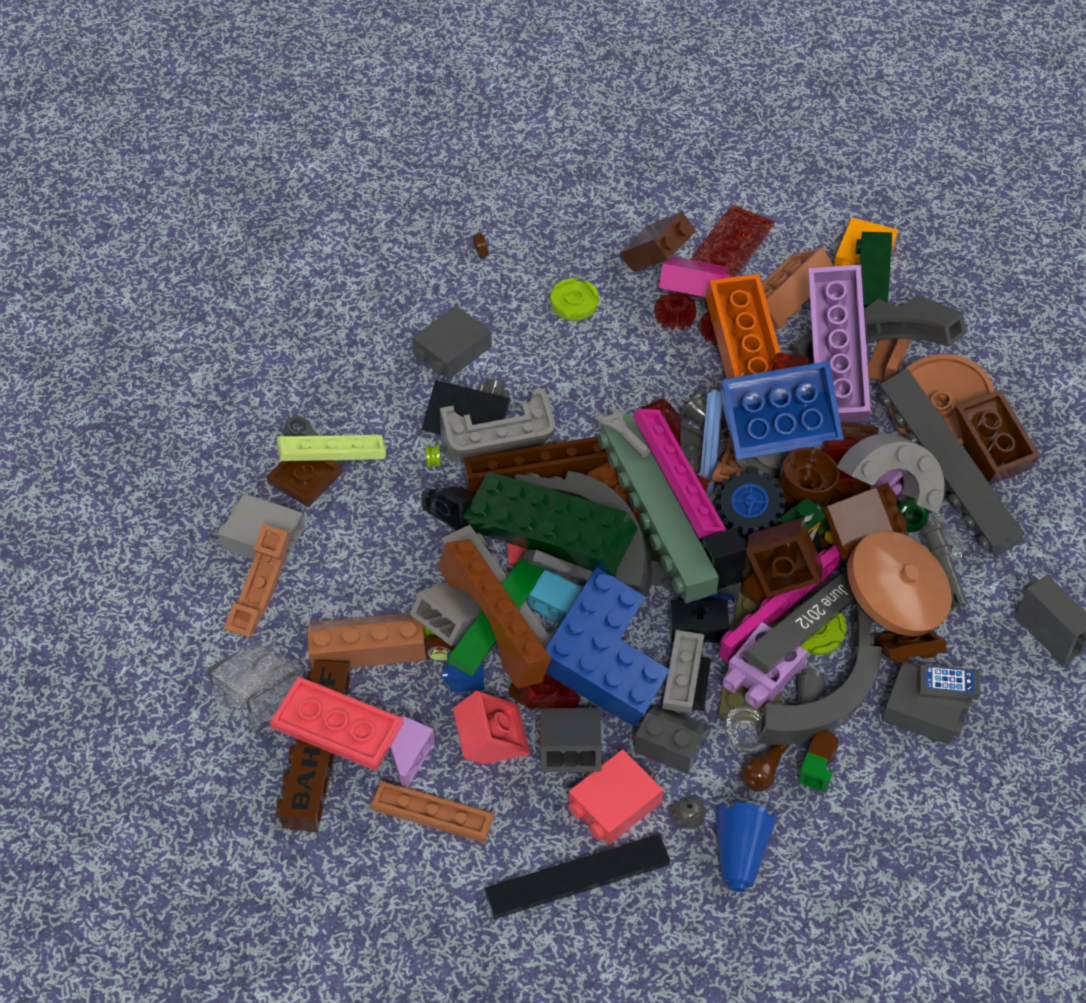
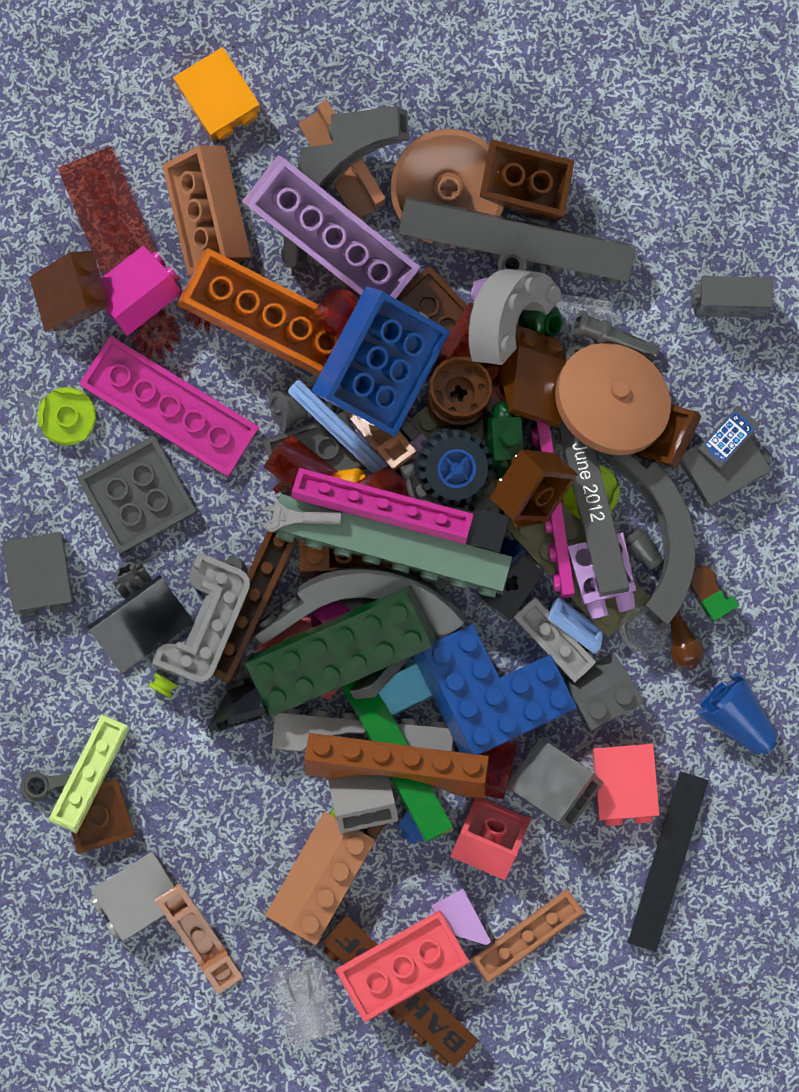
camera: 55 degrees left, 30 degrees up
dark grey animal [670,795,708,829] -> none
dark green brick [855,231,892,309] -> none
none -> dark grey plate [76,435,197,555]
none -> dark pink plate [79,335,260,478]
none -> light blue tile [548,597,603,654]

